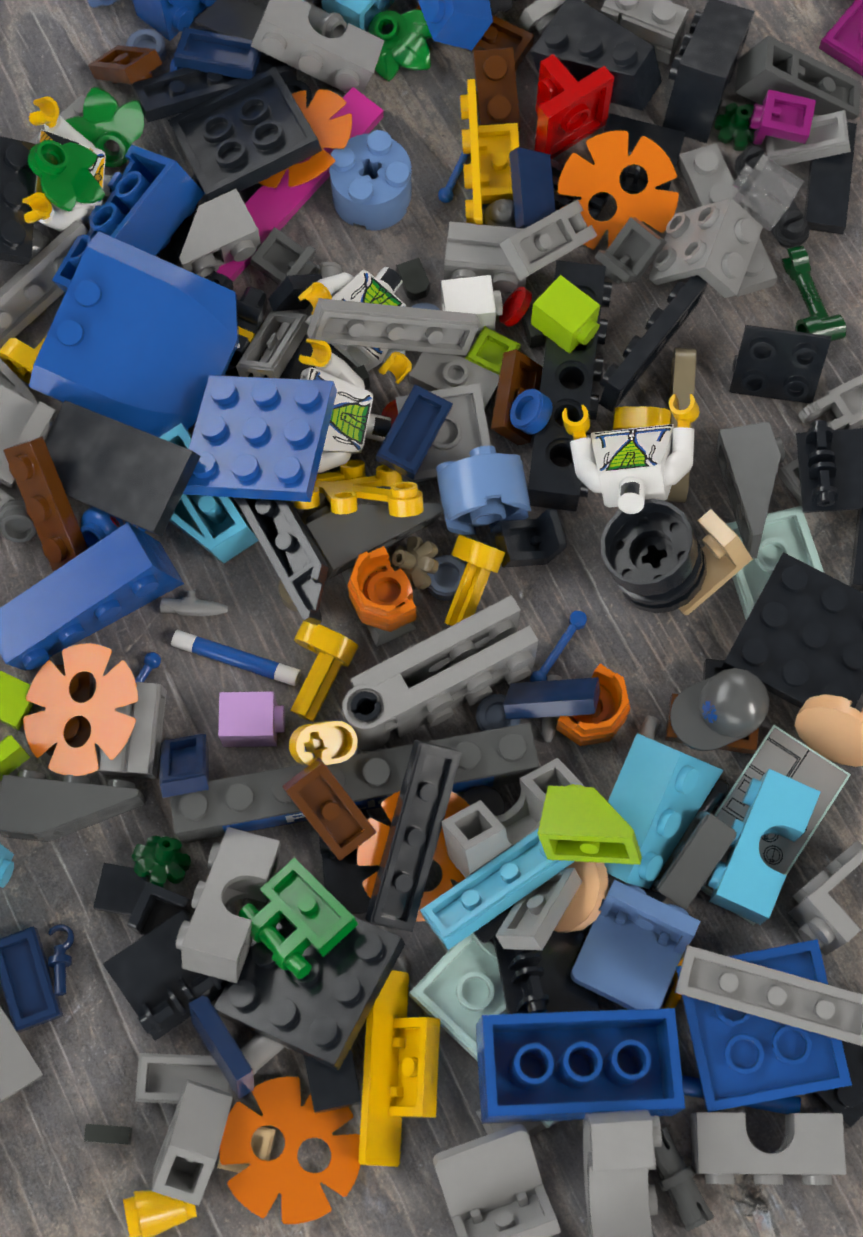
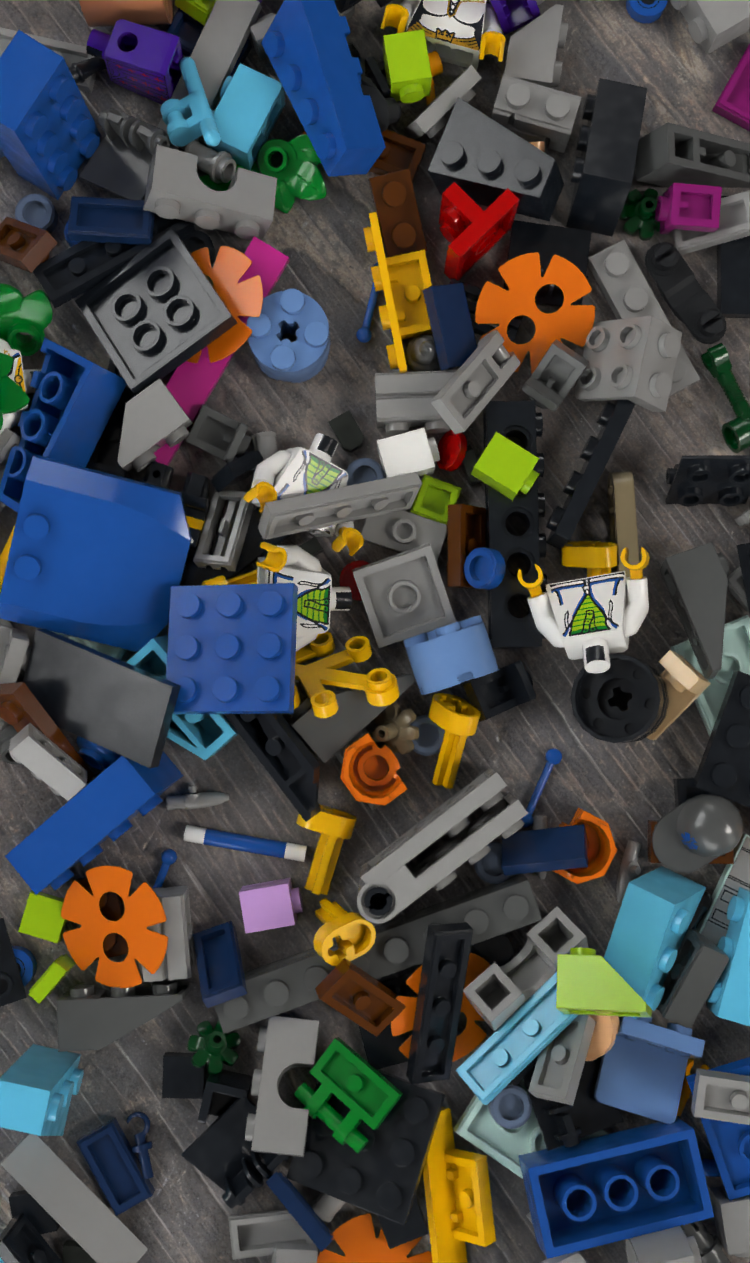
camera: 10 degrees left, 15 degrees up
dark blue tile [375,384,453,480] -> none
clear brick [732,154,804,231] -> none
none -> light grey piece [9,723,87,801]
none -> sand blue tile [488,1083,532,1129]

